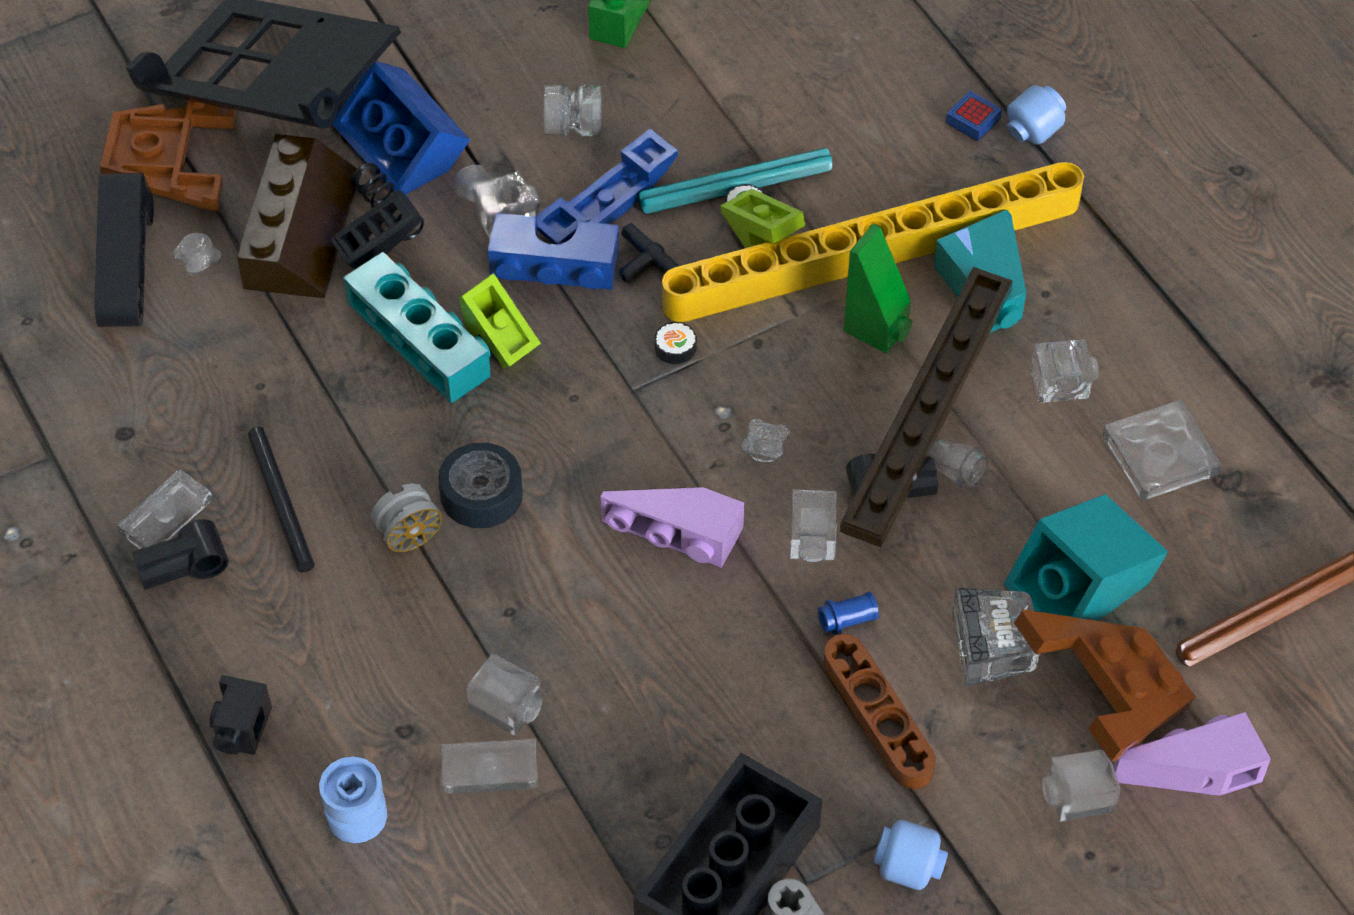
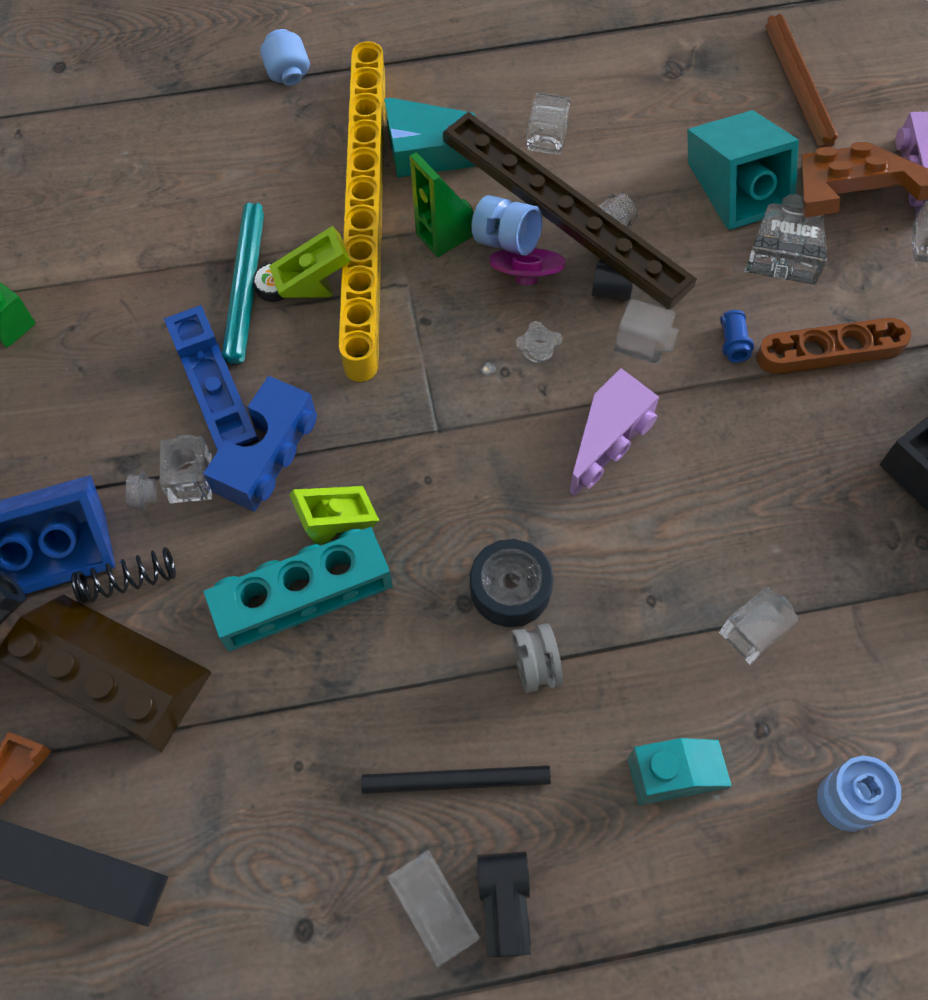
camera: 70 degrees left, 10 degrees up
clear plate [173,233,222,275] -> none
black brick [210,675,272,755] -> none
black slope [331,190,423,270] -> none
clear plate [441,739,538,794] -> none
clear wheel [544,84,602,137] -> none
black piece [619,223,679,283] -> none
tile [655,322,697,364] -> none
tile [946,91,1002,141] -> none
clear plate [1102,400,1222,501] -> none
none -> light blue wheel [472,195,543,255]
none -> magenta dish [489,248,566,285]
none -> teal slope [627,738,732,806]

